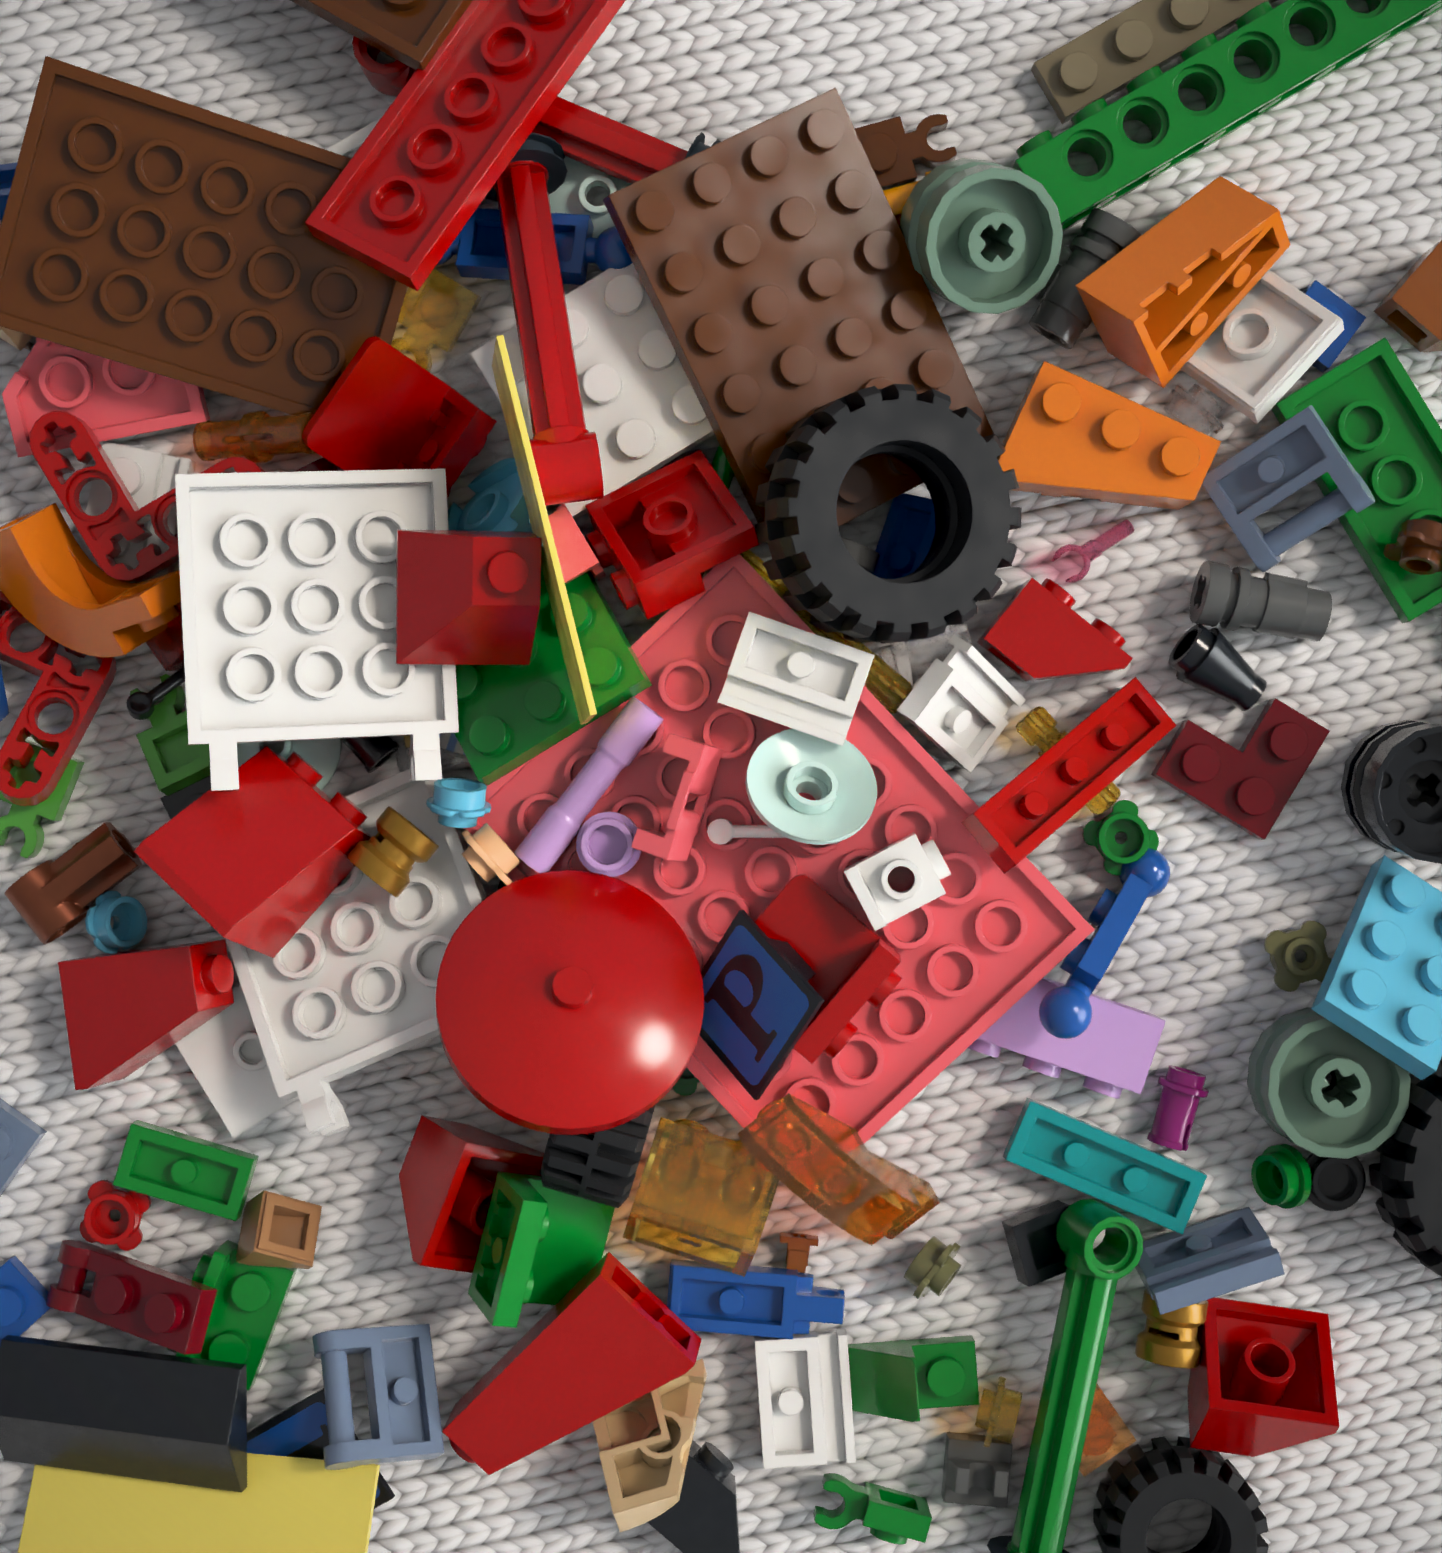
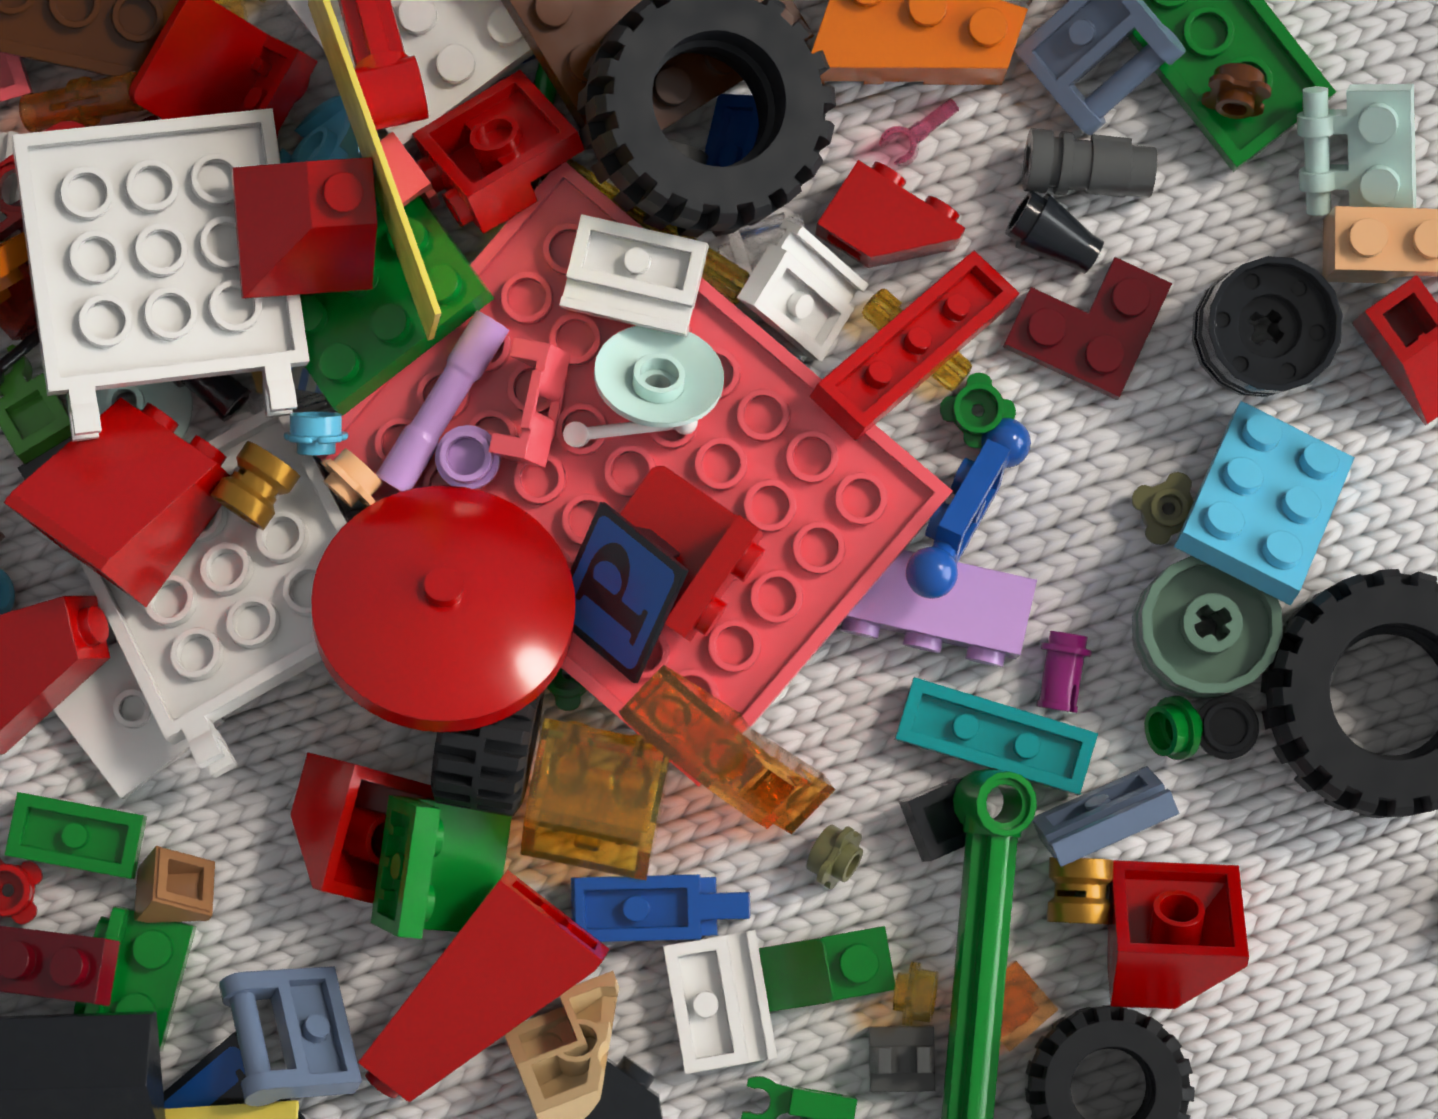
camera: 10 degrees left, 5 degrees down
dark orange piece [779,1232,819,1273] -> none
white brick [844,832,951,931] -> none

